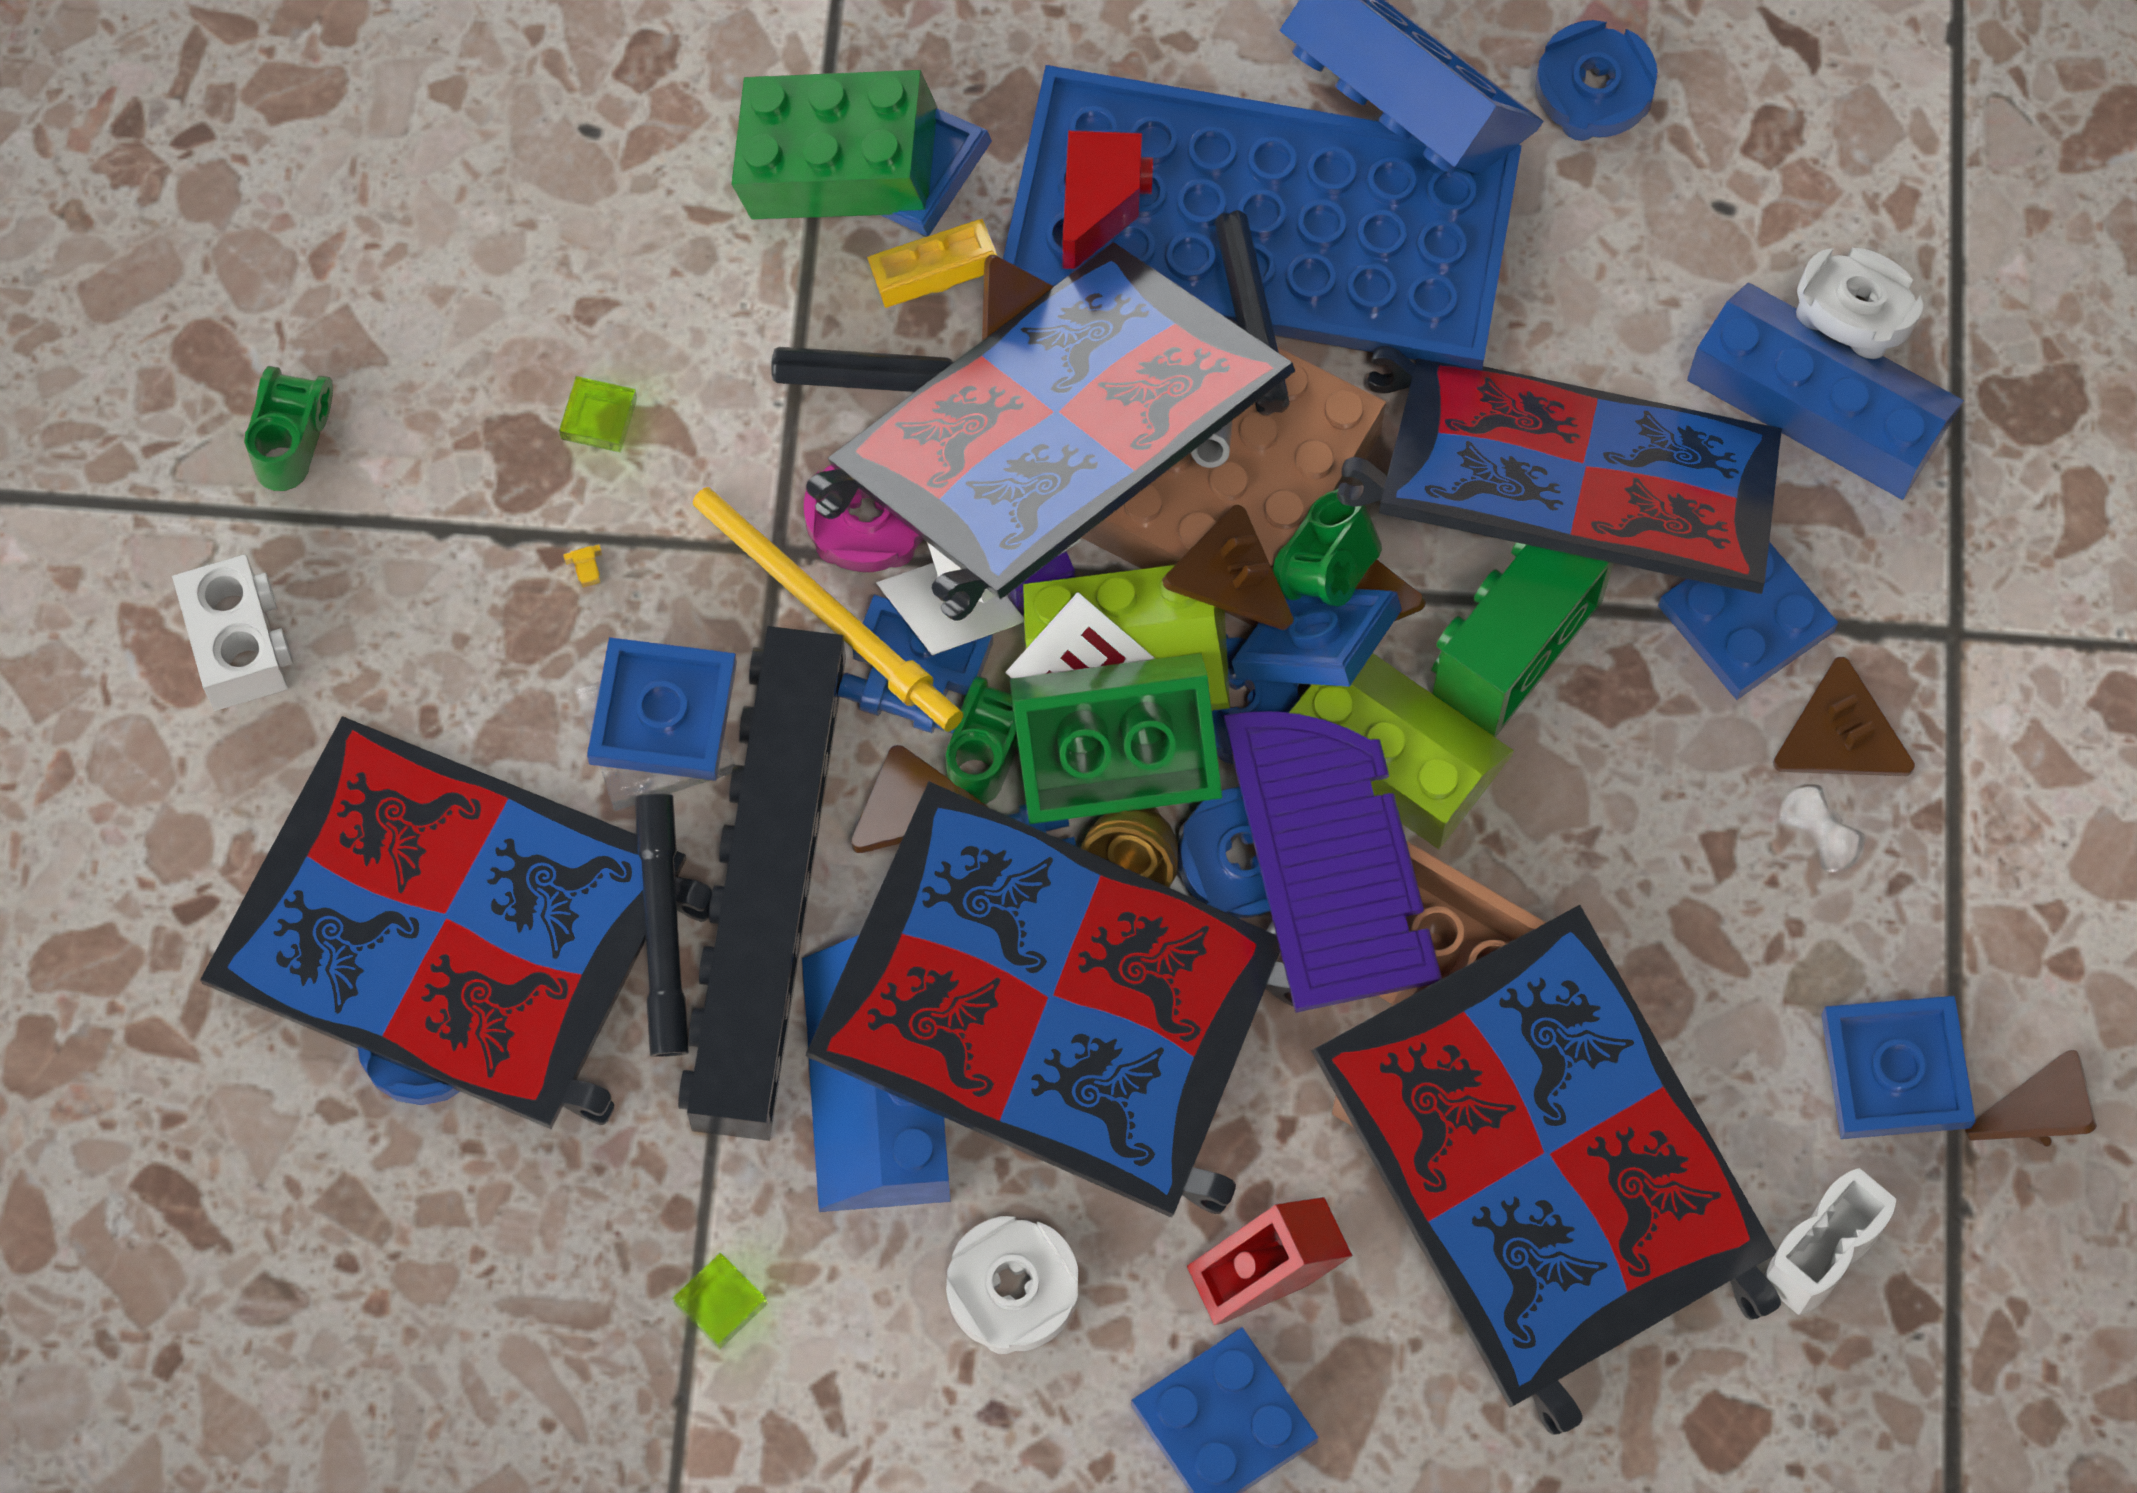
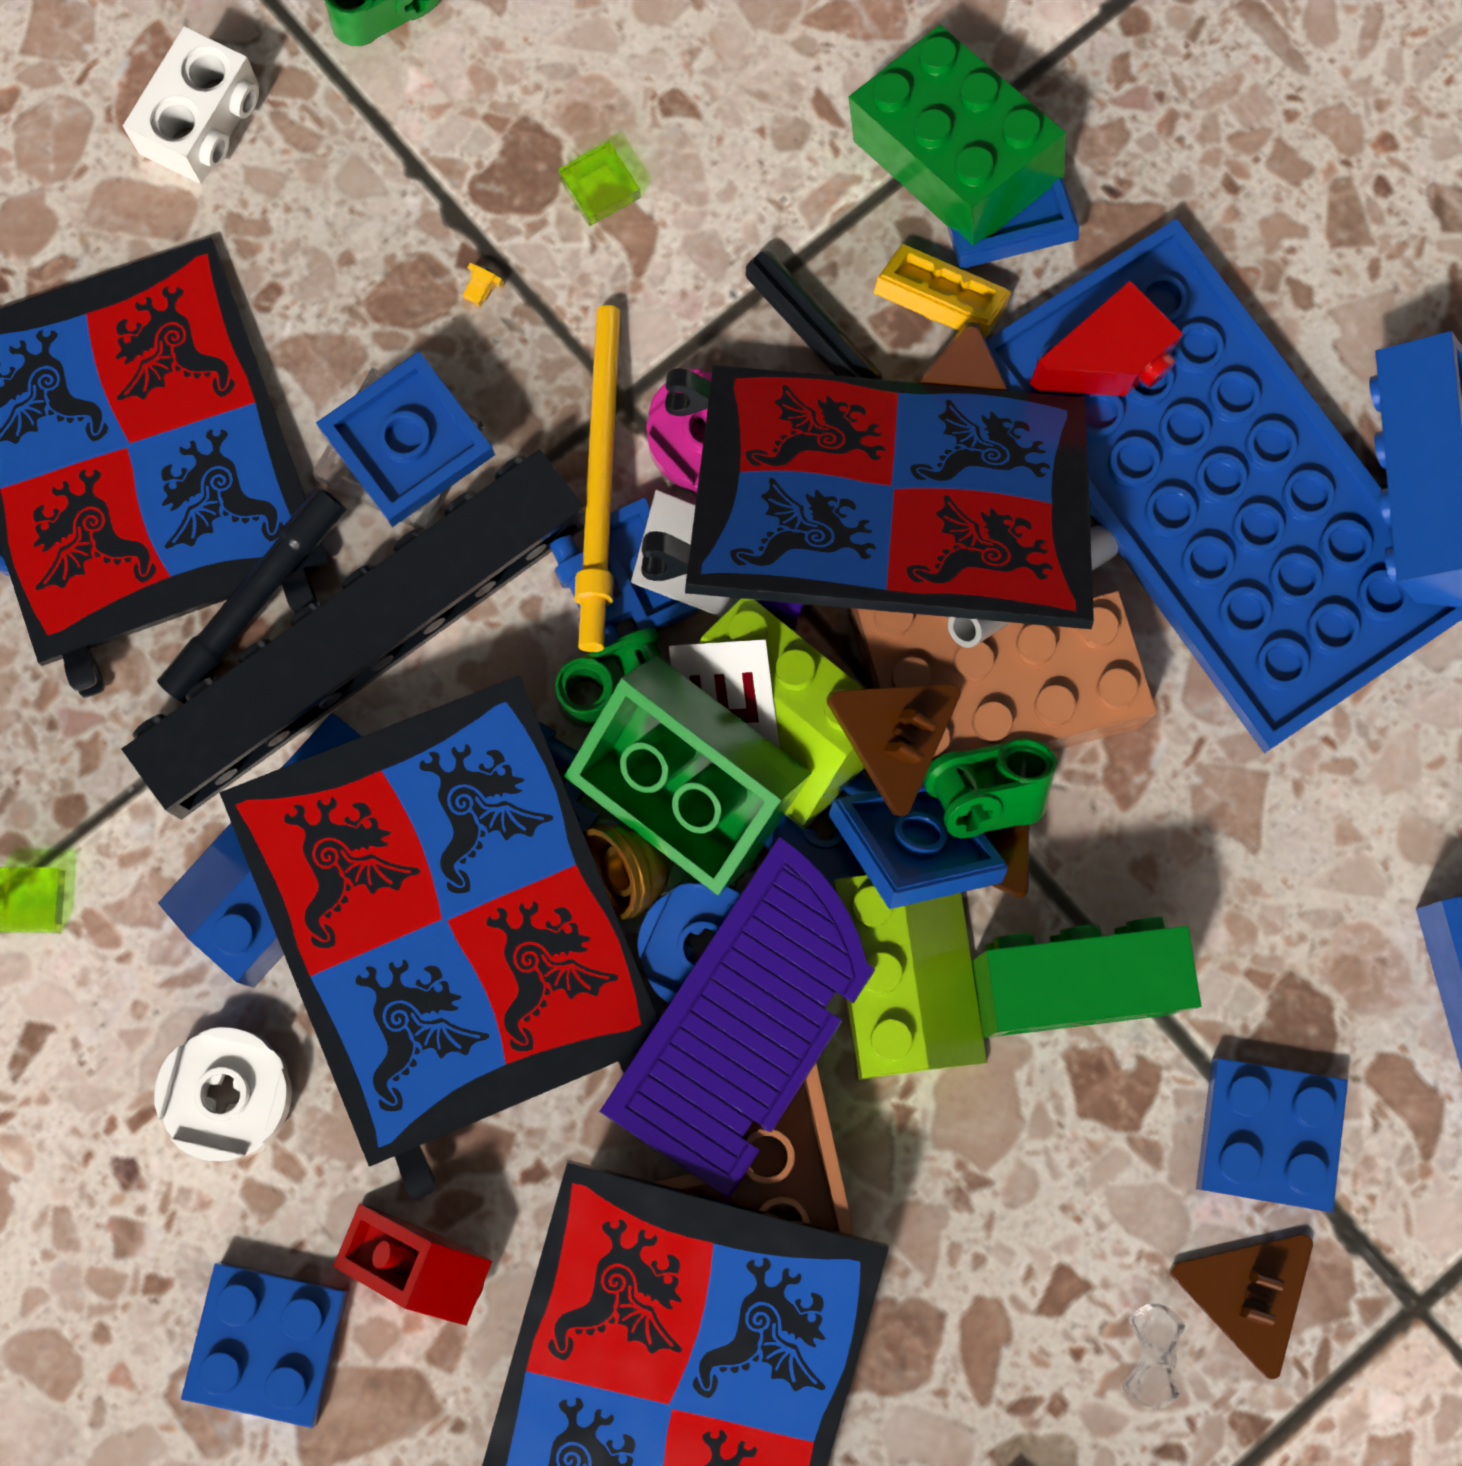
camera: 45 degrees right, 10 degrees up
piece [851,745,989,853] -> none
black axle [1215,210,1290,416] -> none
flag [1337,346,1782,594] -> none

